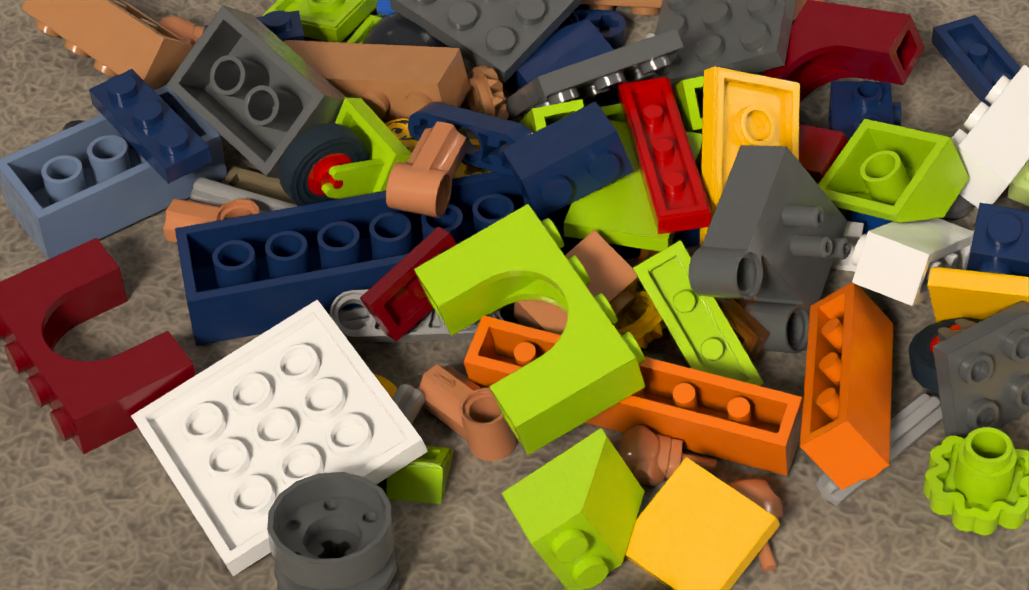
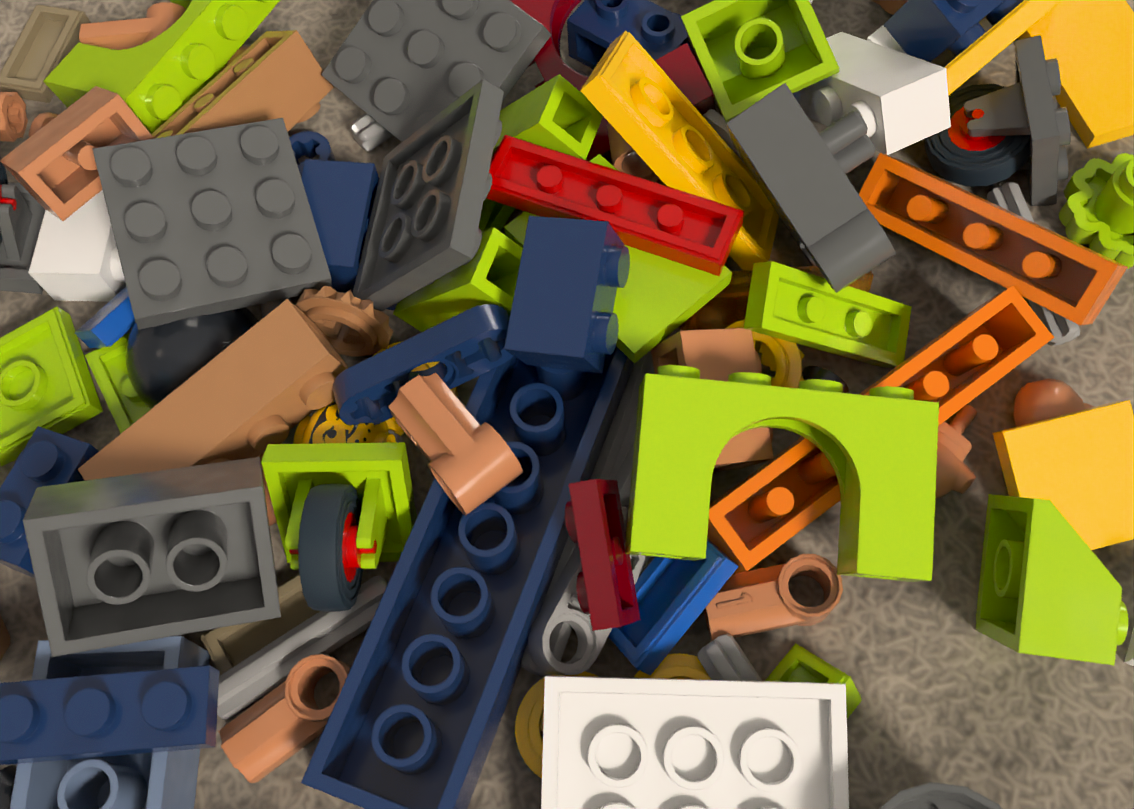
camera: 55 degrees left, 20 degrees up
none -> blue tile [608,538,739,675]

